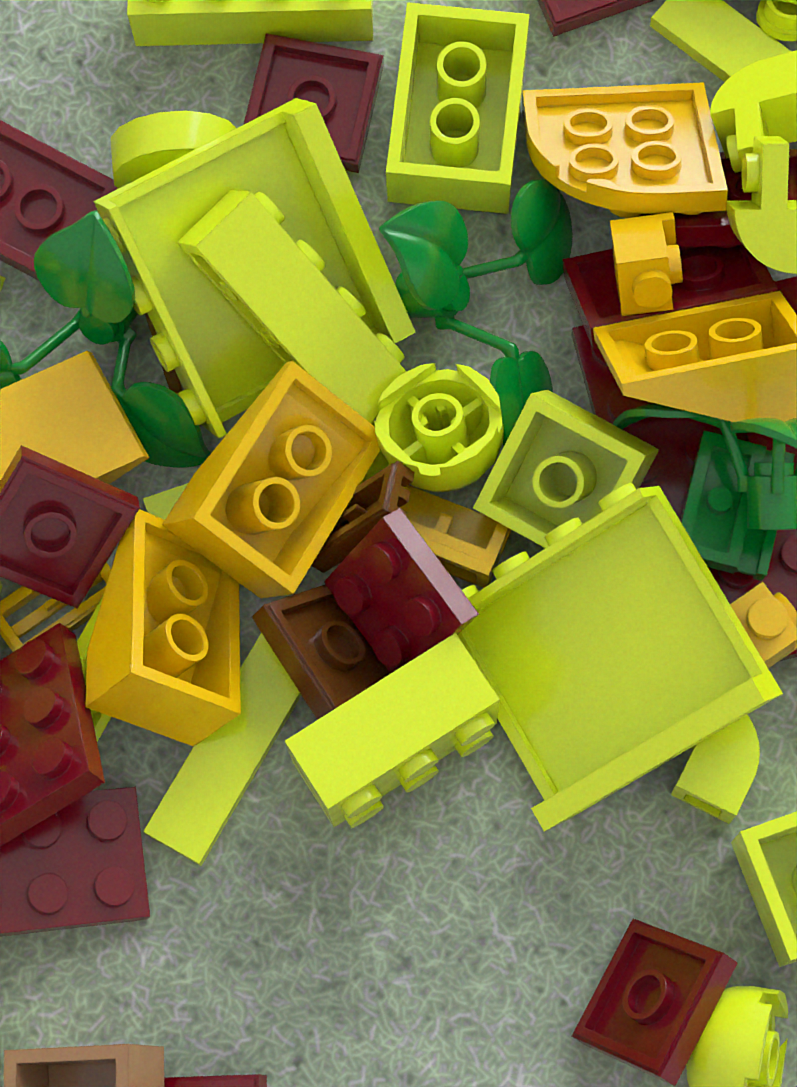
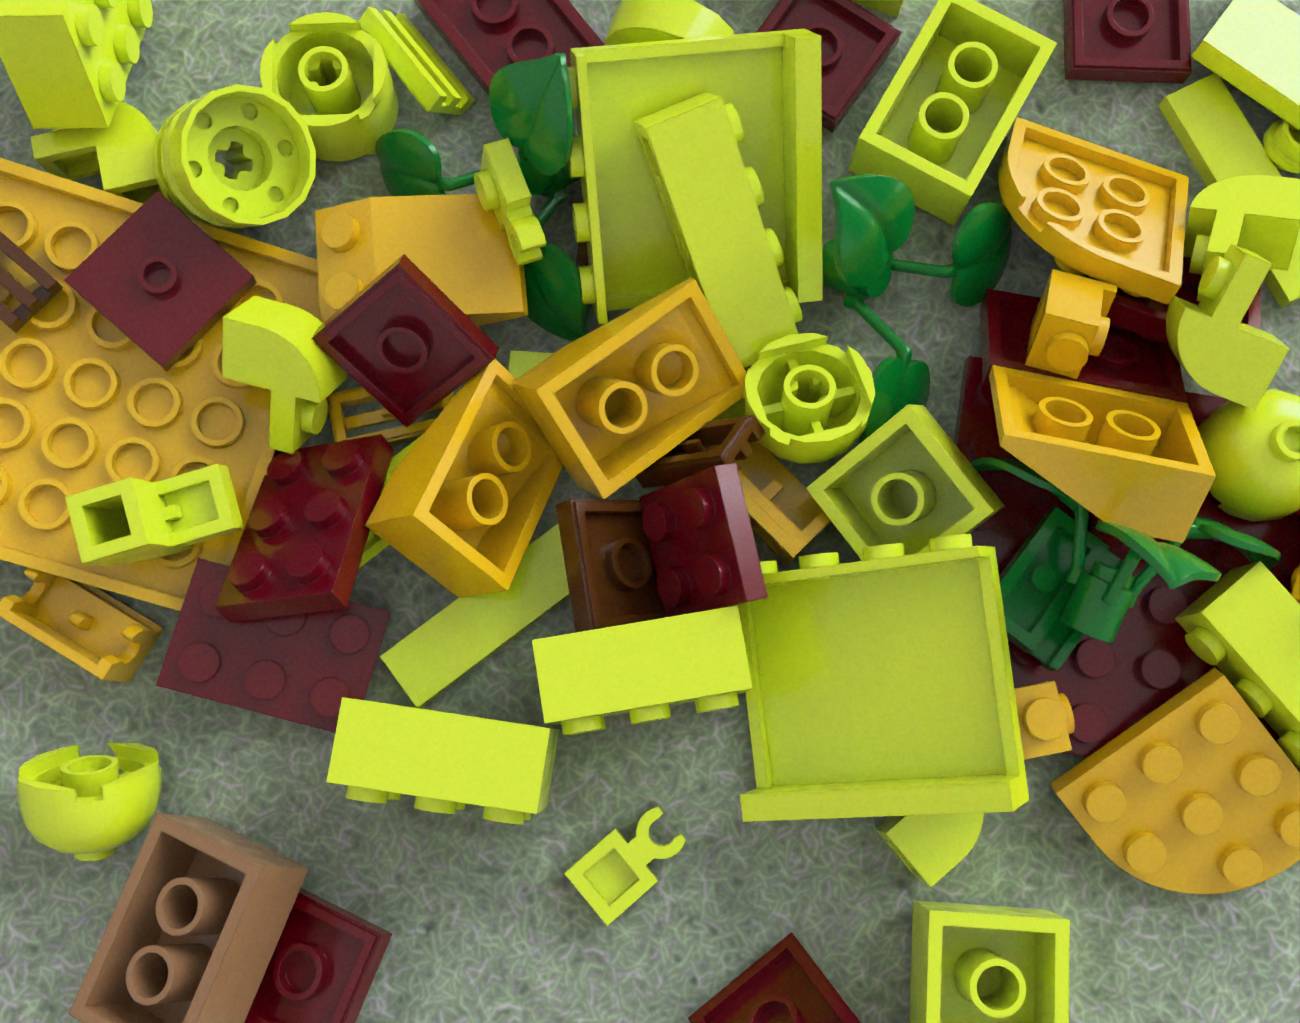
camera: 20 degrees right, 5 degrees up
none -> neon yellow brick [326,697,560,825]
none -> neon yellow plate [474,138,547,266]
none -> neon yellow plate [564,806,686,926]

